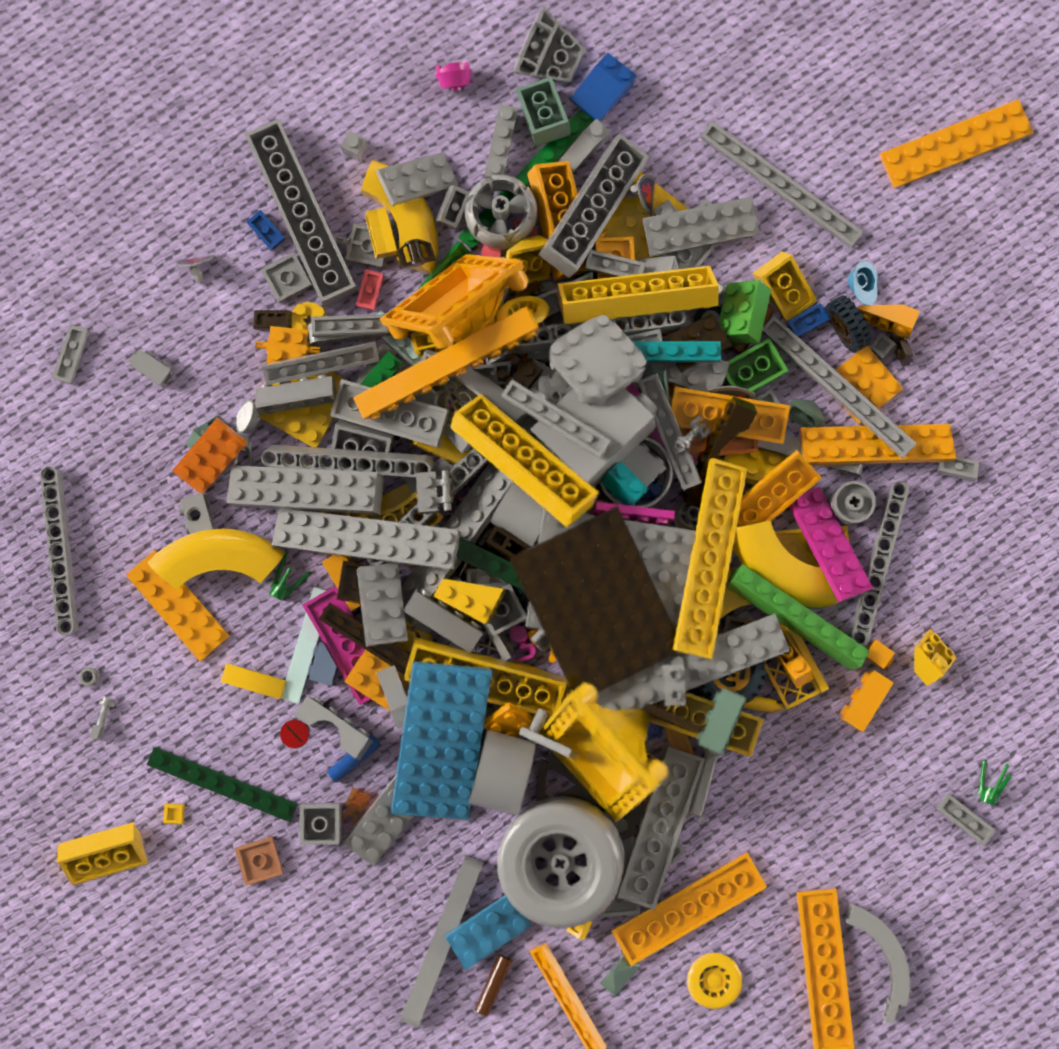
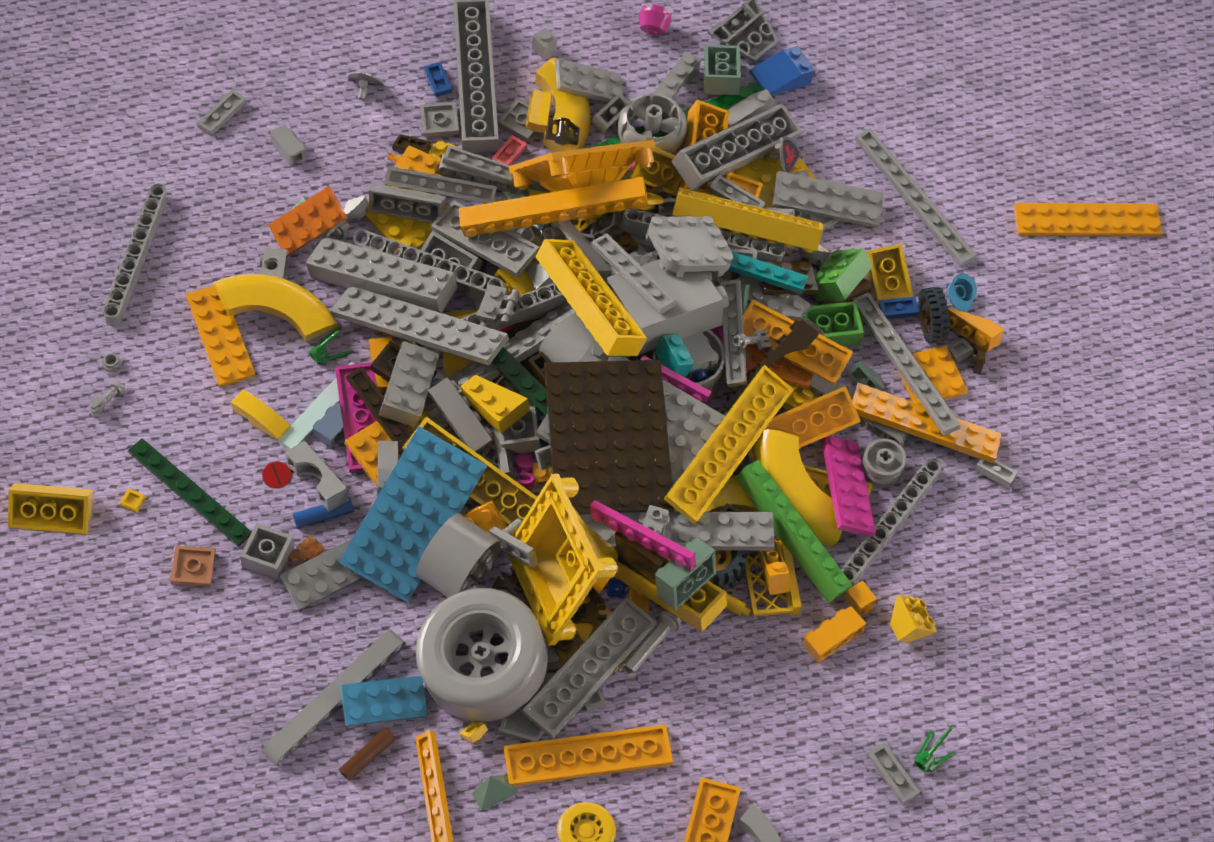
camera: 10 degrees right, 25 degrees down
none -> dark pink plate [590,500,696,570]

